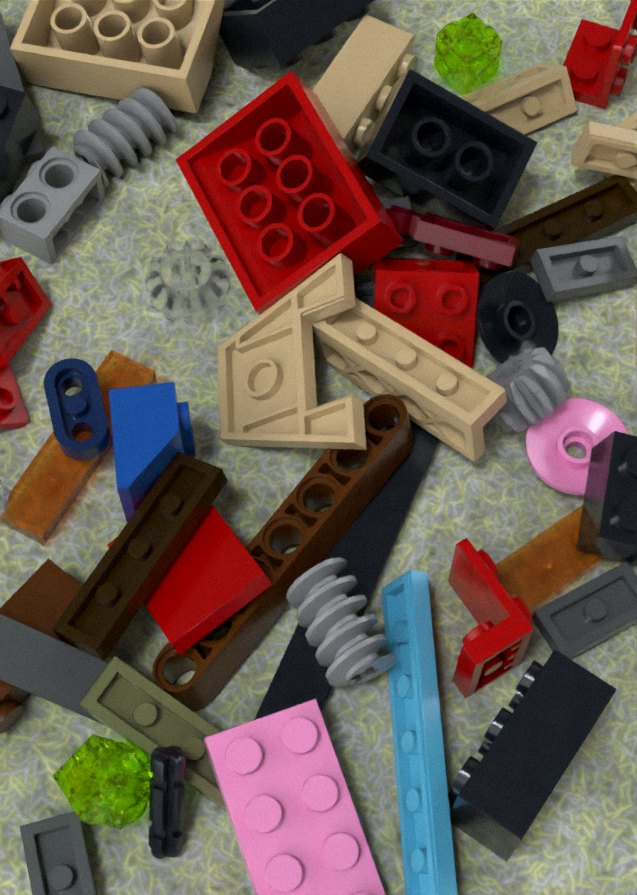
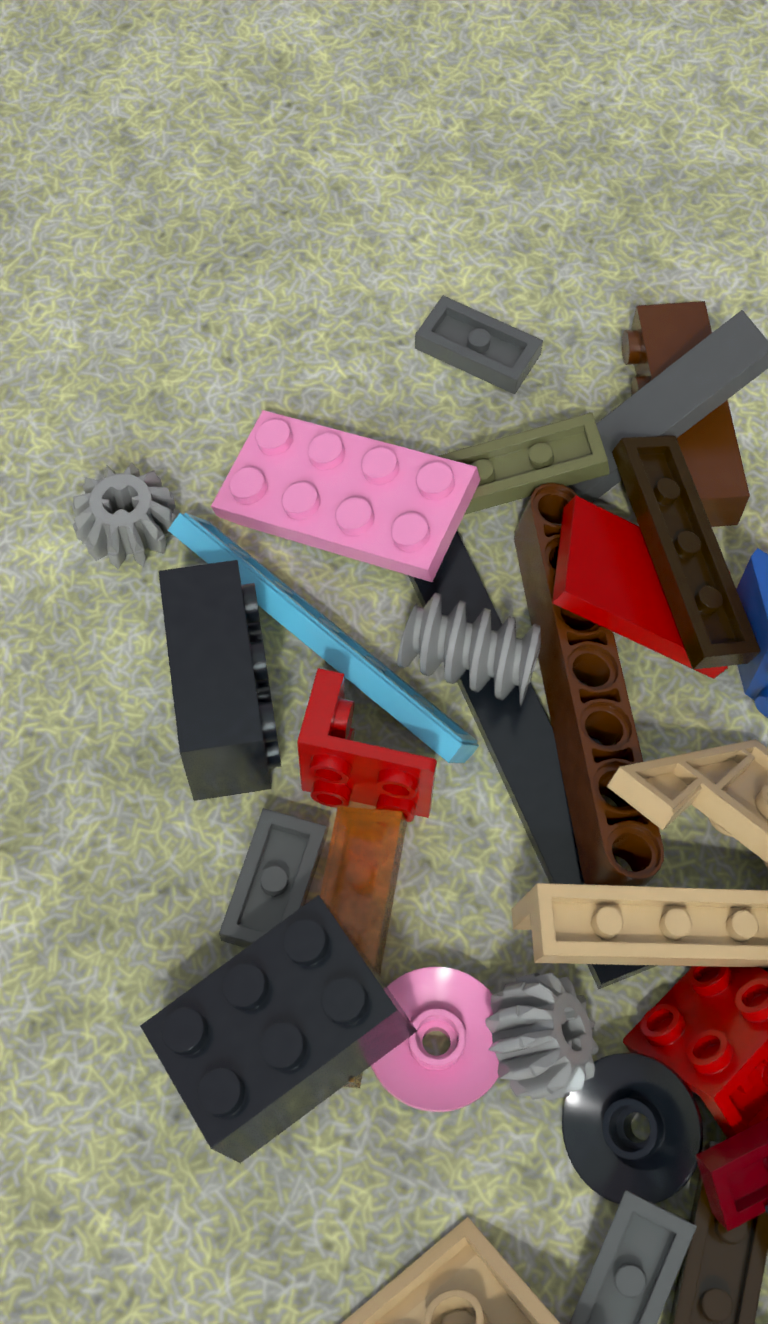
camera: 135 degrees right, 0 degrees up
clear neon green brick [53,734,153,829] -> none
black axle [148,745,186,859] -> none

